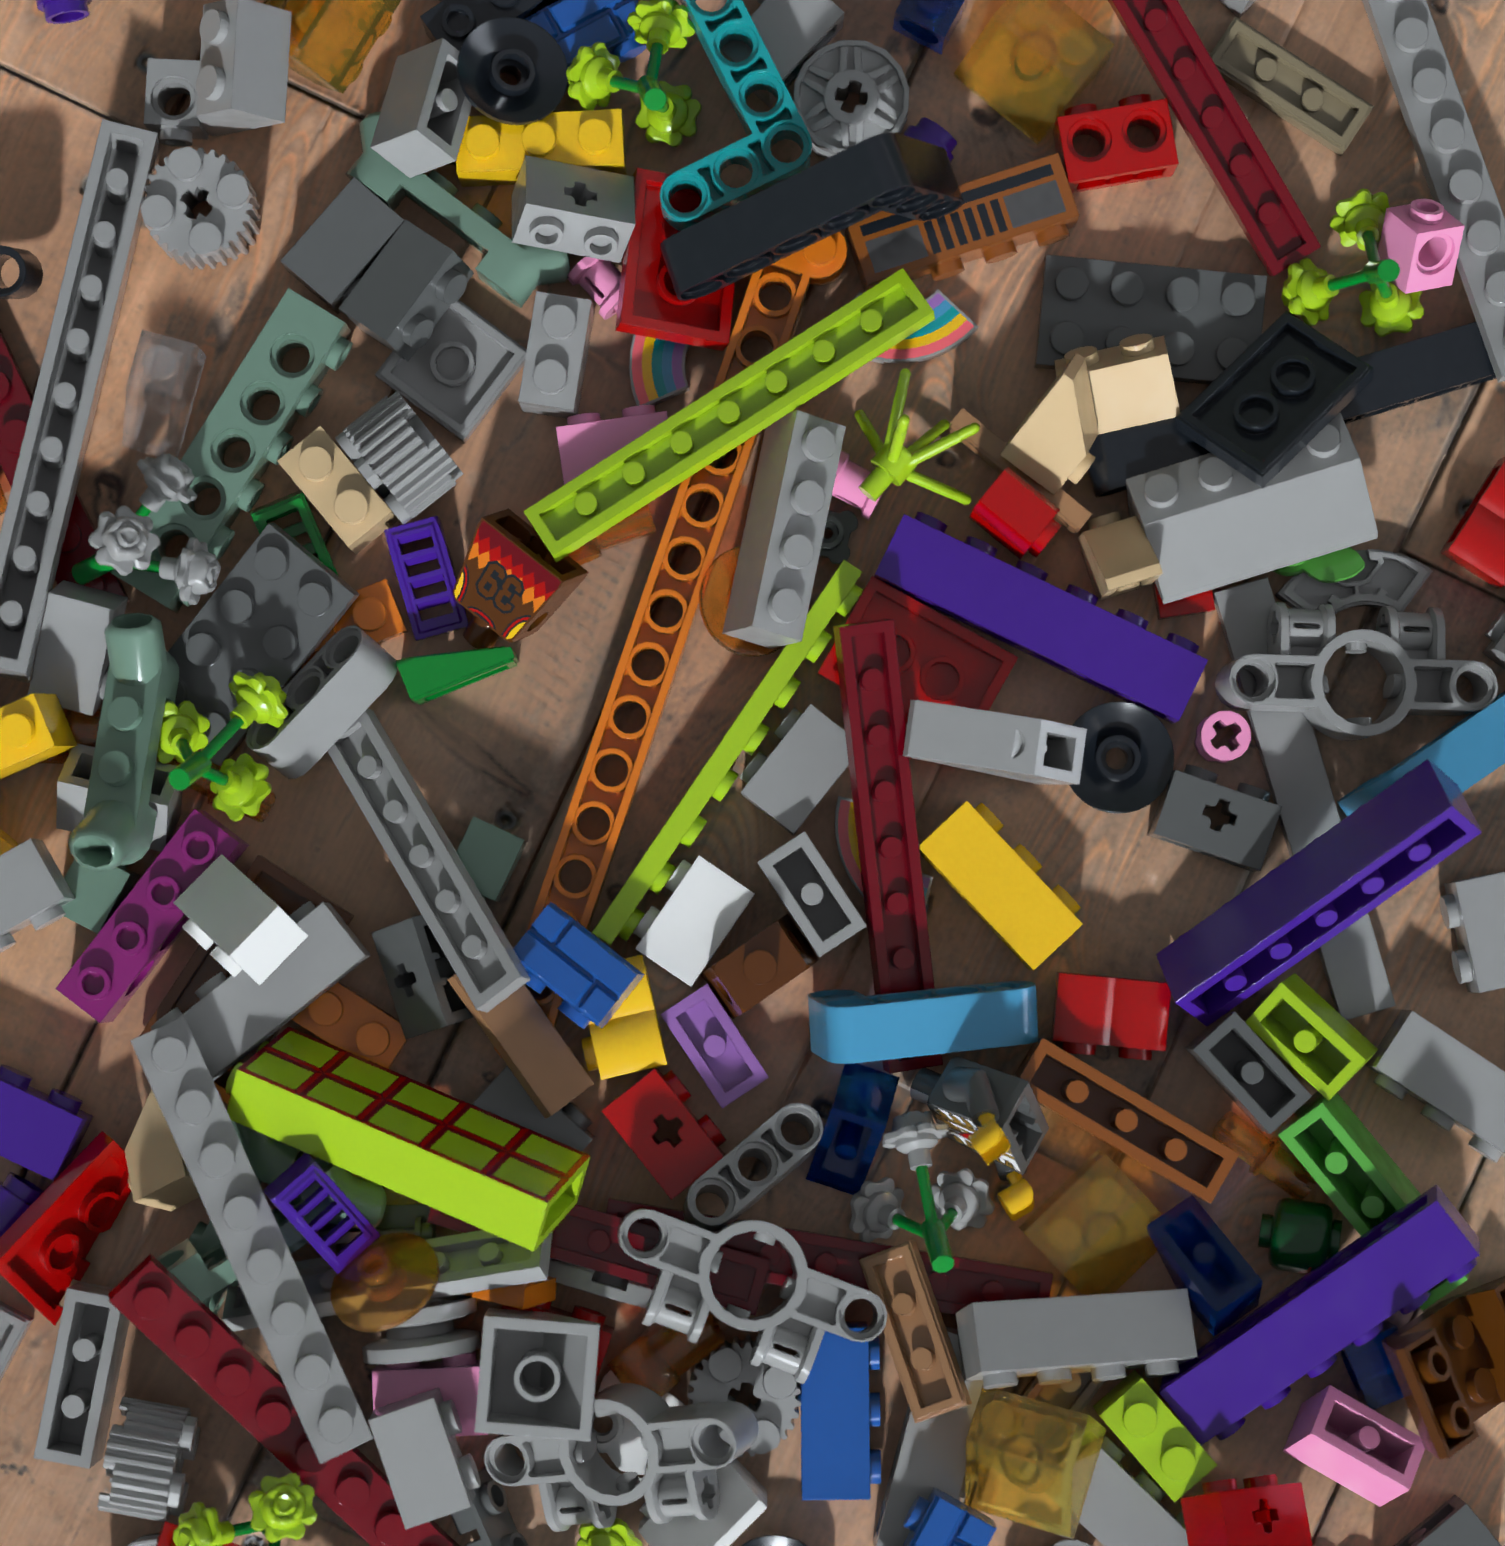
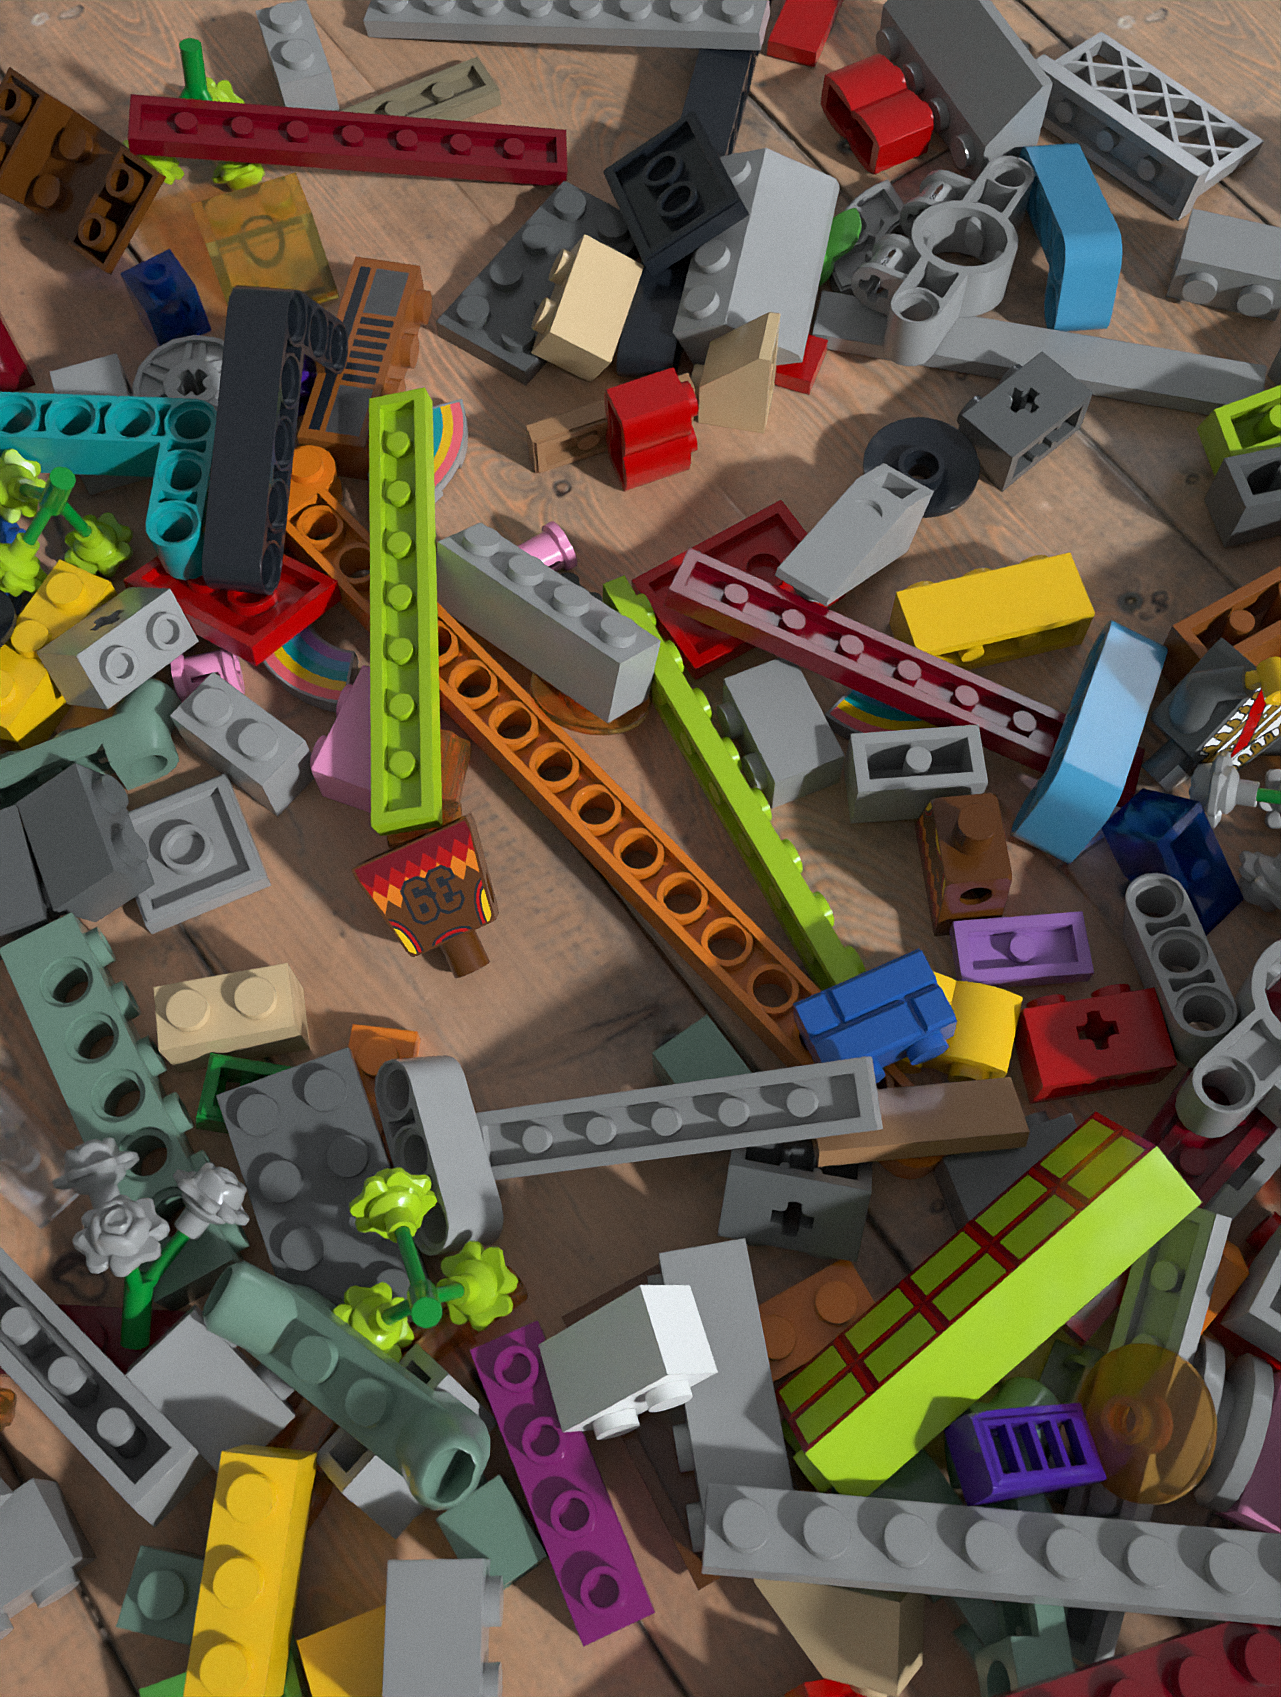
camera: 60 degrees left, 20 degrees down
light grey brick [335,391,463,524] -> none
dark purple slope [384,516,469,641] -> none
green slope [396,646,519,705] -> none
white brick [633,856,755,987] -> none
lime plant [854,368,980,505] -> none
dark purple brick [874,512,1208,724] -> none
tan slope [1000,352,1098,495] -> none
red brick [1051,972,1171,1060] -> none
red brick [1052,94,1179,193] -> none
dark purple brick [1156,759,1482,1026] -> none
bright pink bush [1194,710,1251,763] -> none
lime plant [1281,188,1424,337] -> none
bright pink brick [1378,199,1465,294] -> none

